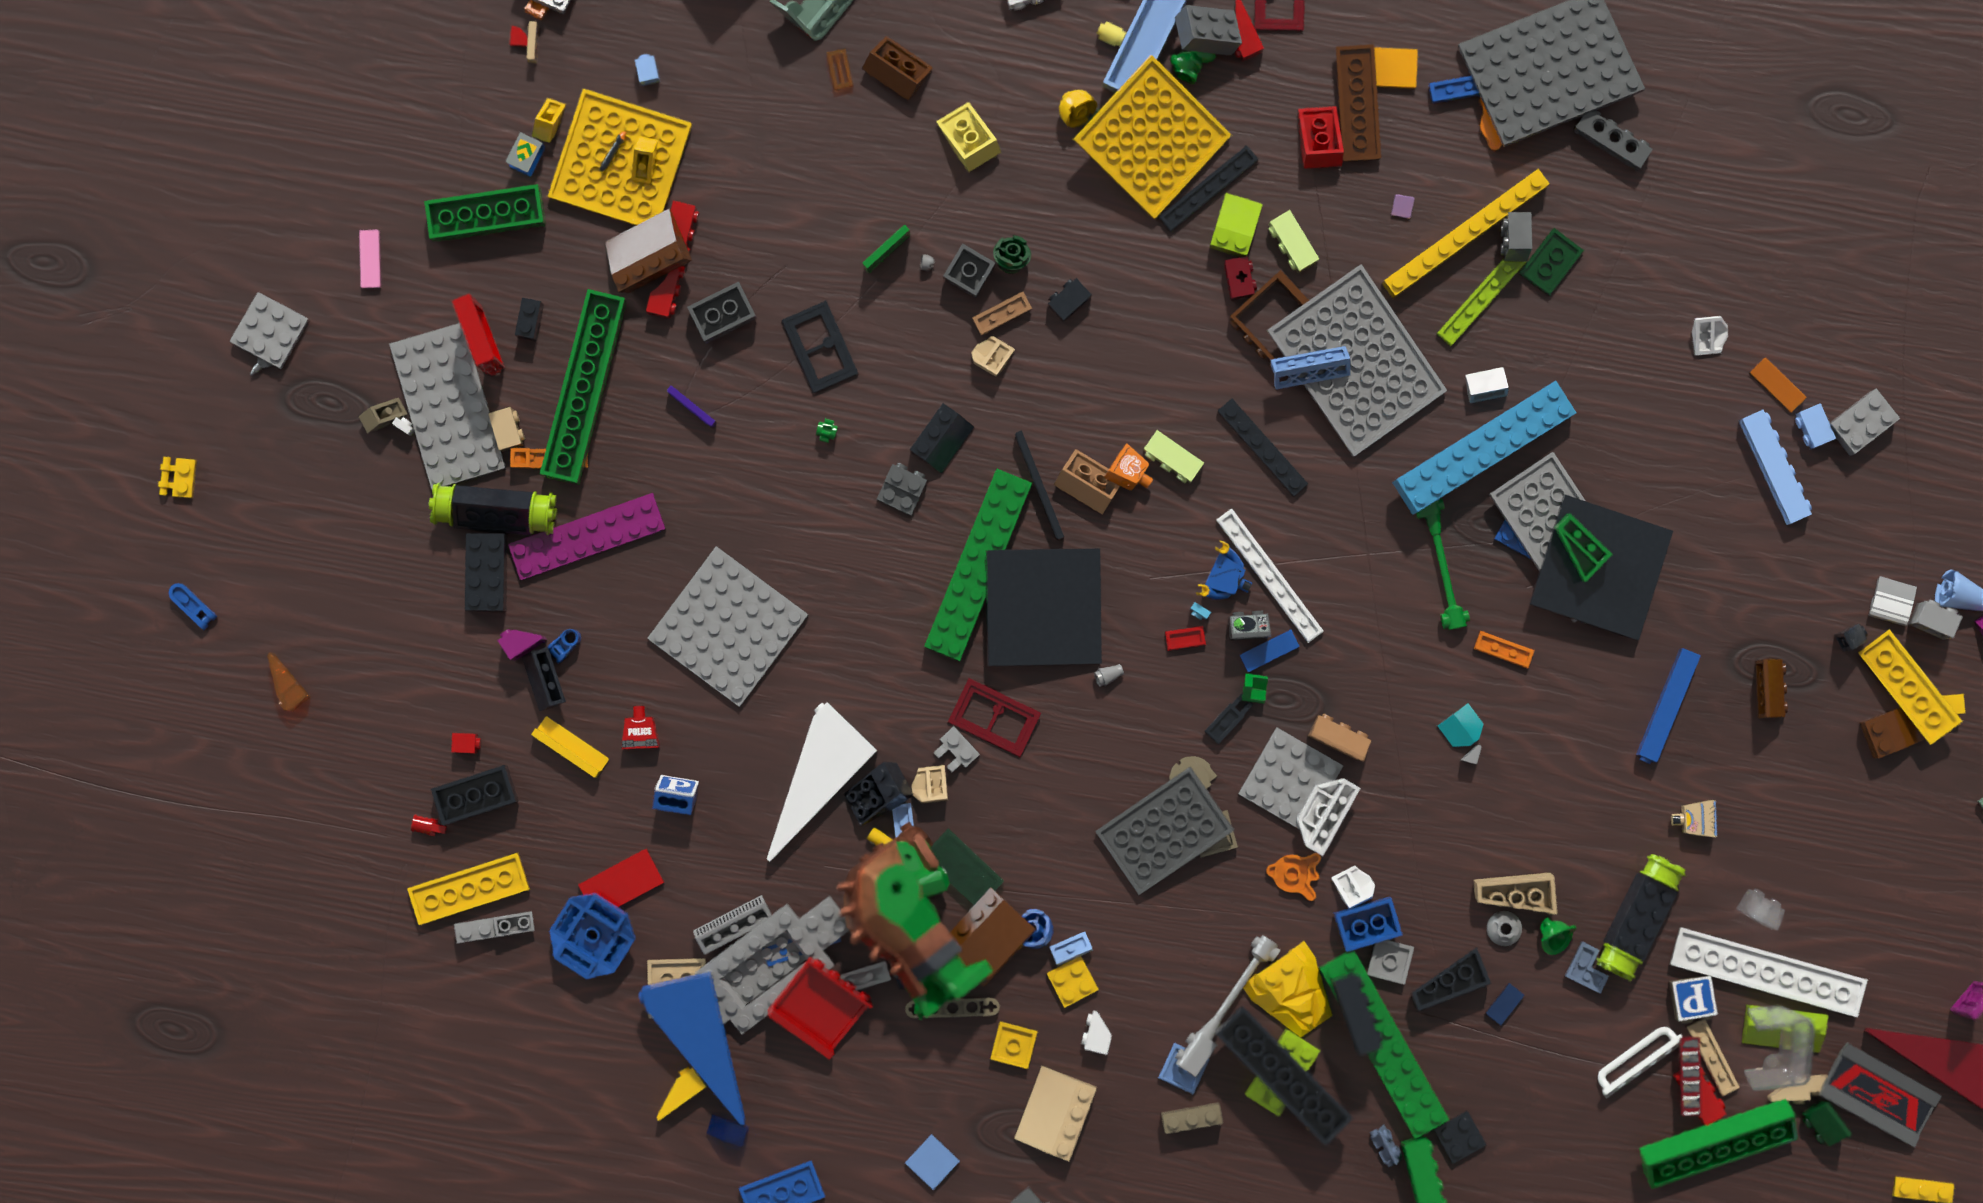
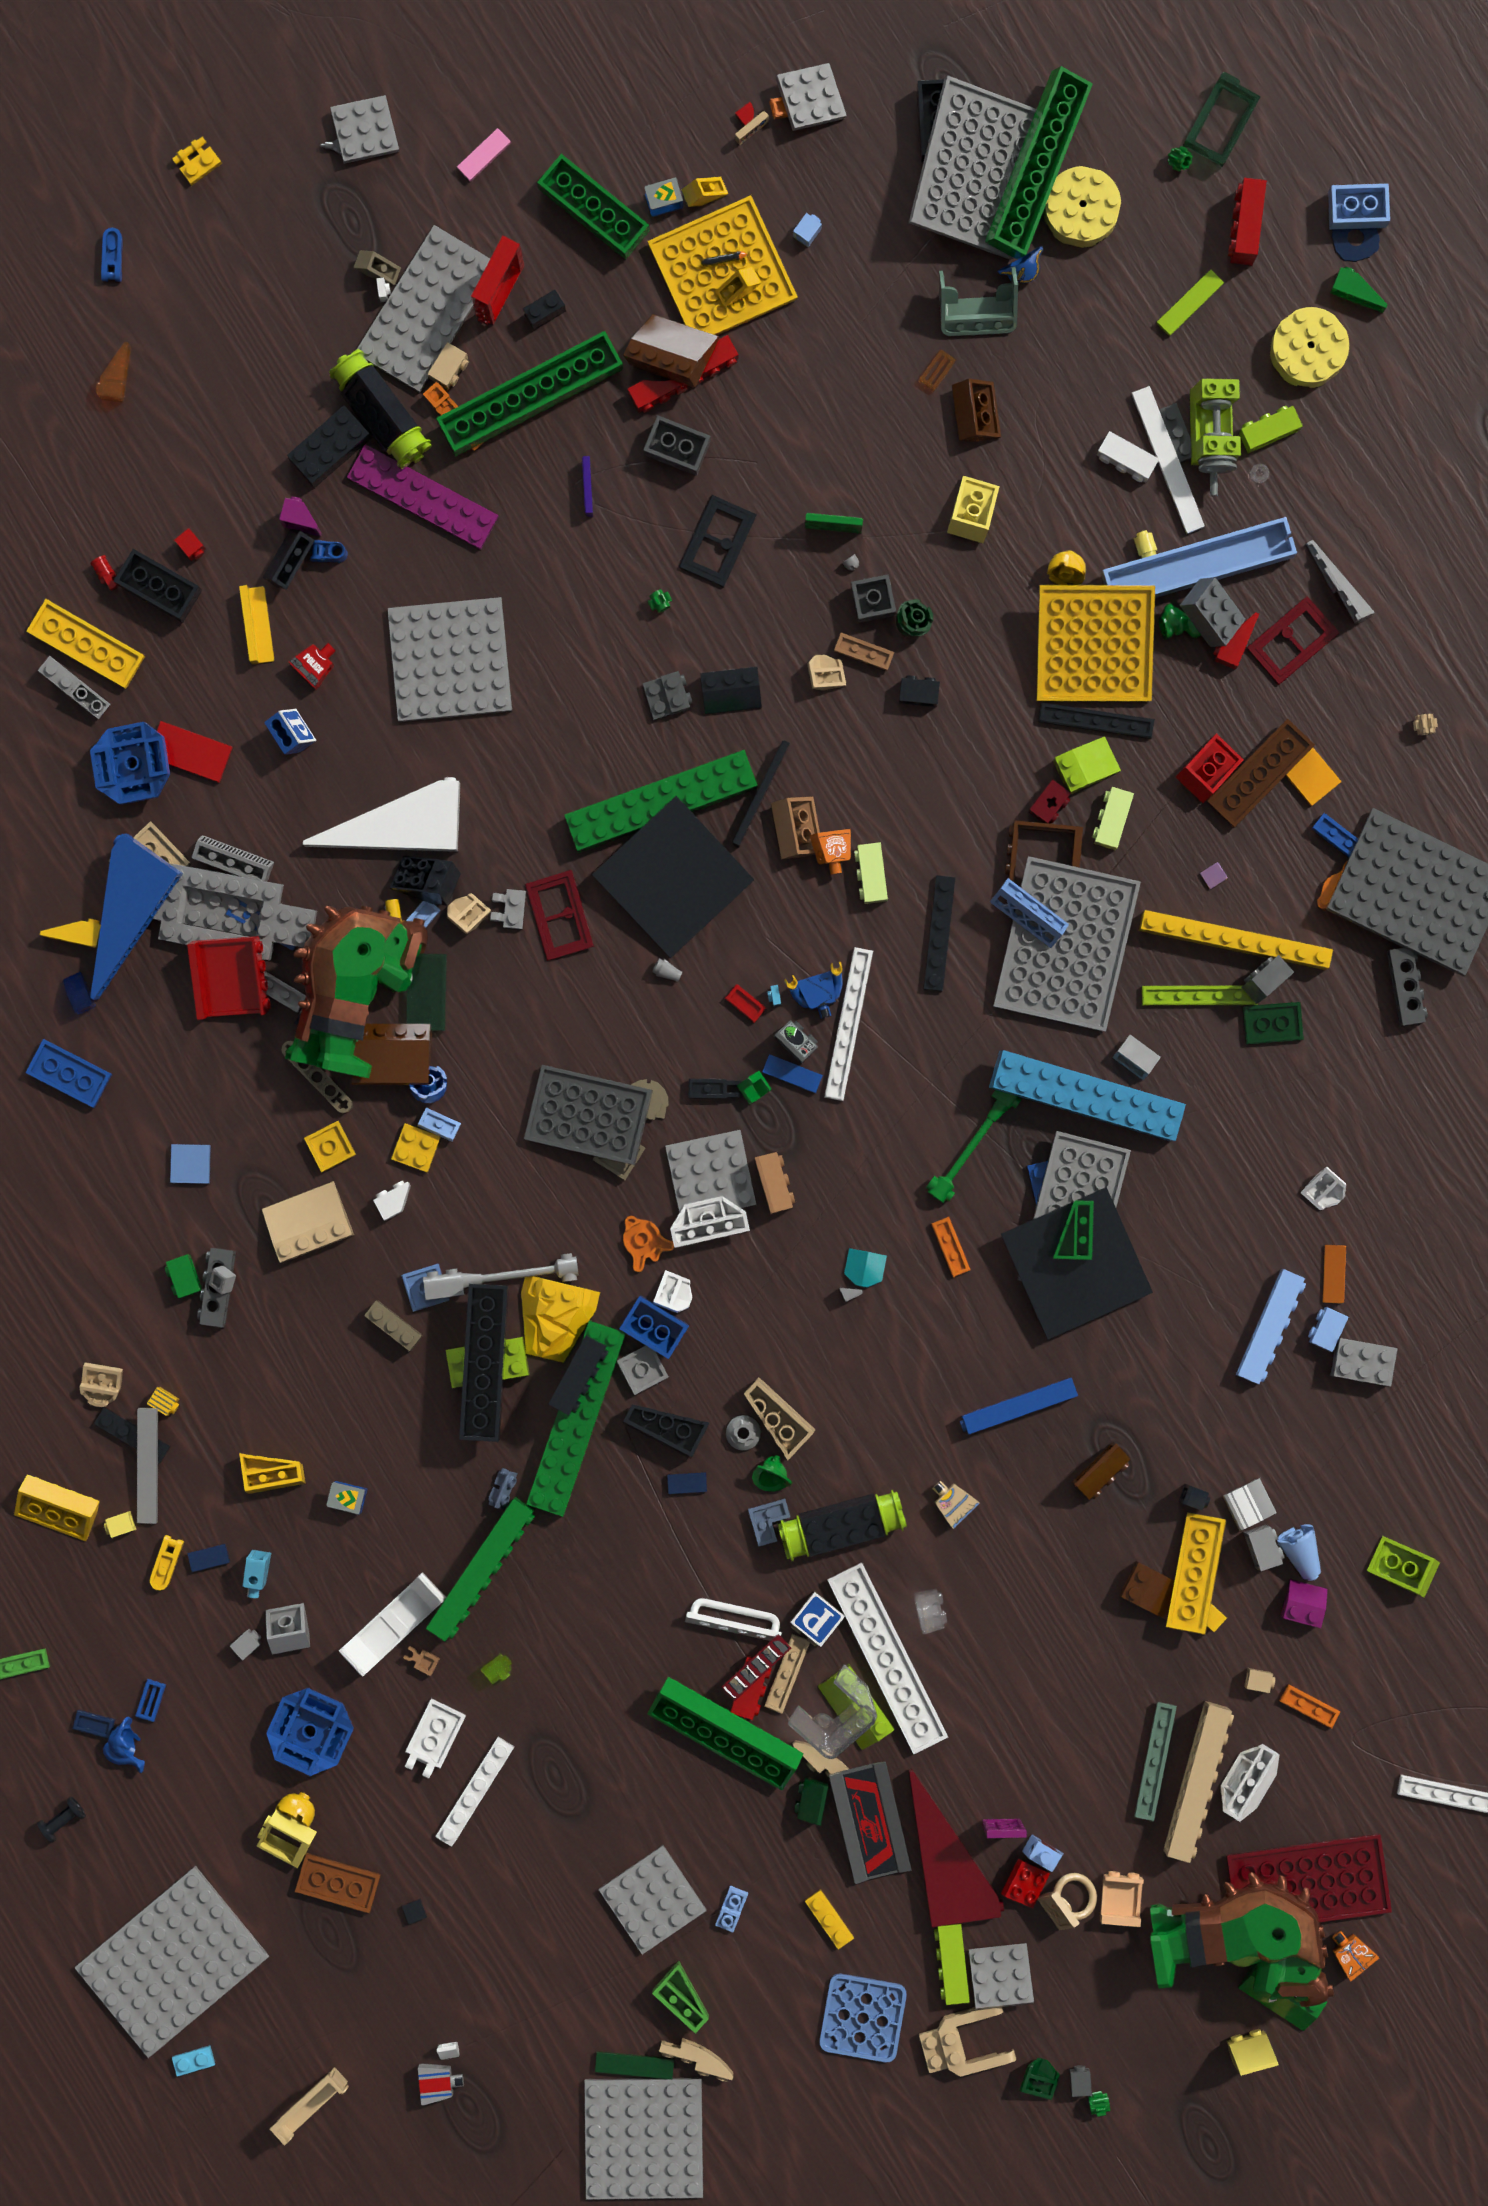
camera: 45 degrees right, 0 degrees up
black plate [1433,1110,1487,1164] -> none

